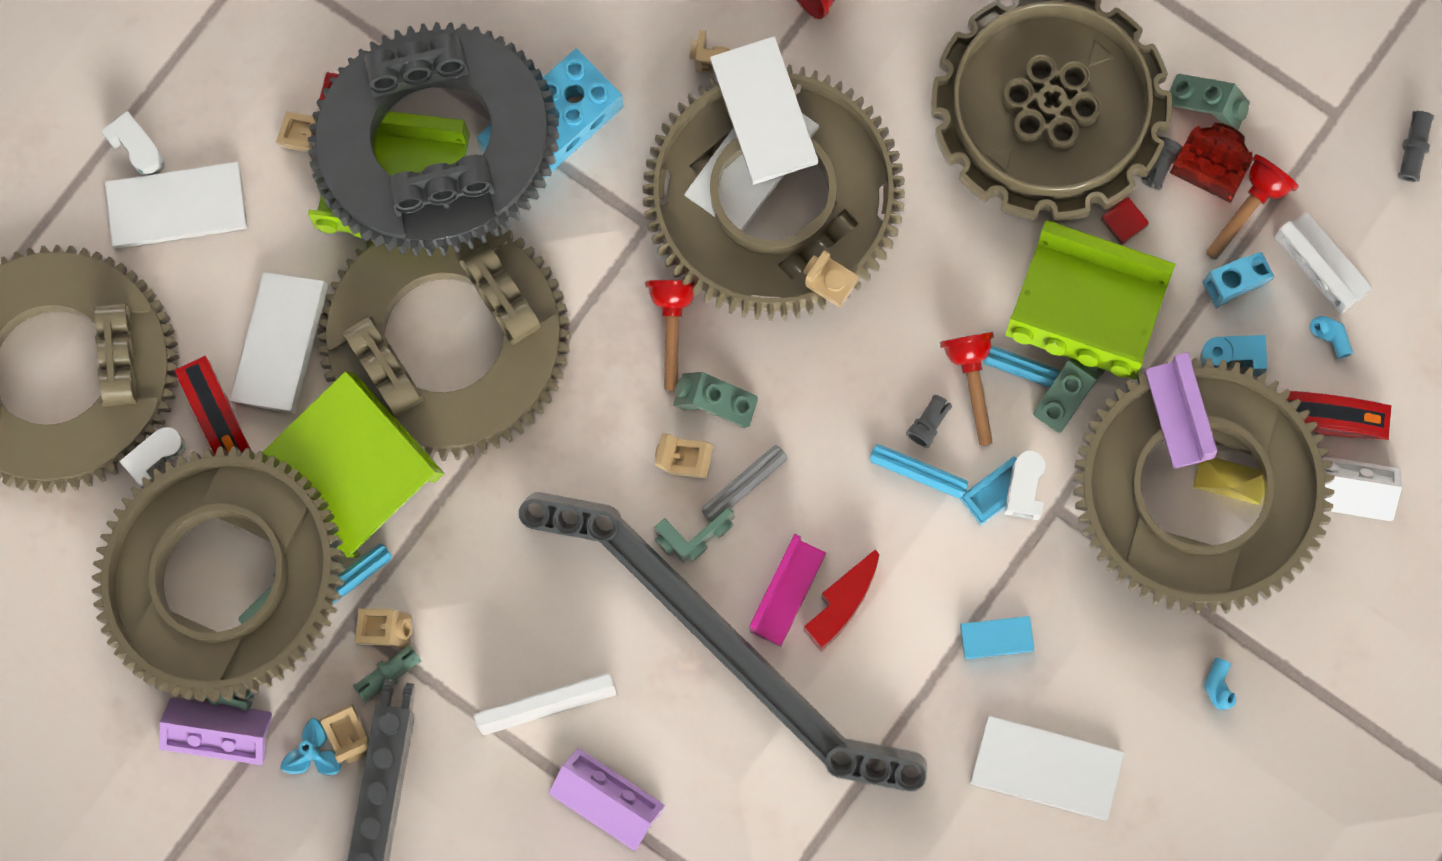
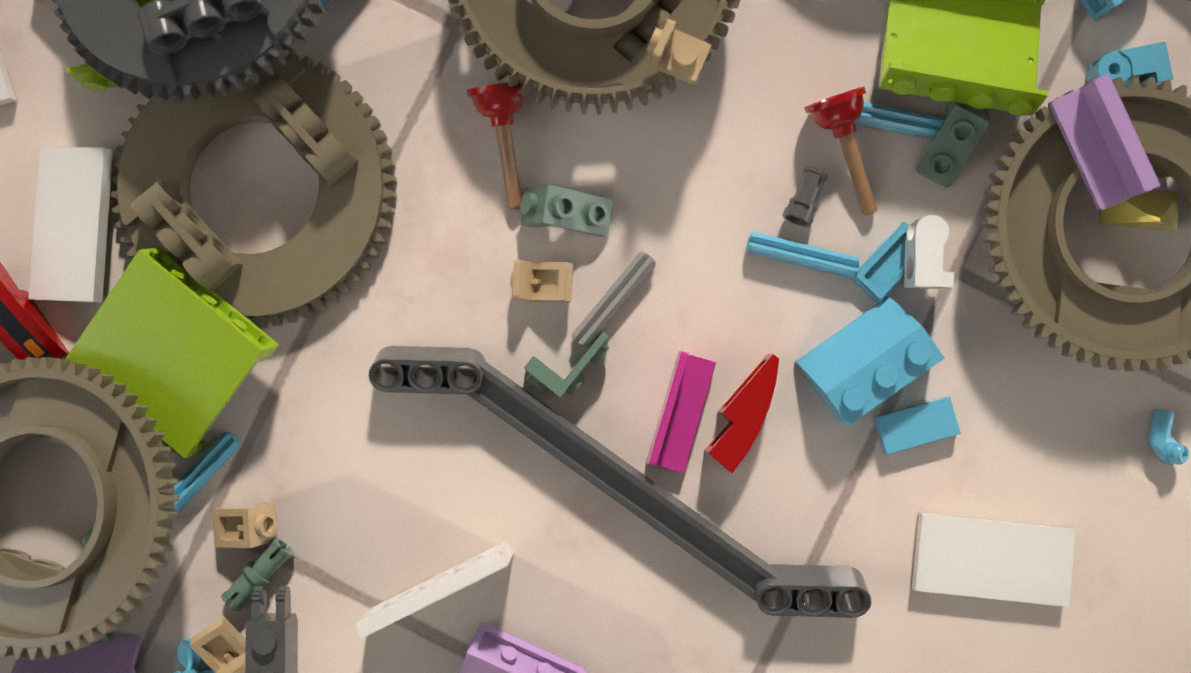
camera: 15 degrees left, 10 degrees up
none -> medium azure slope [795,296,945,426]

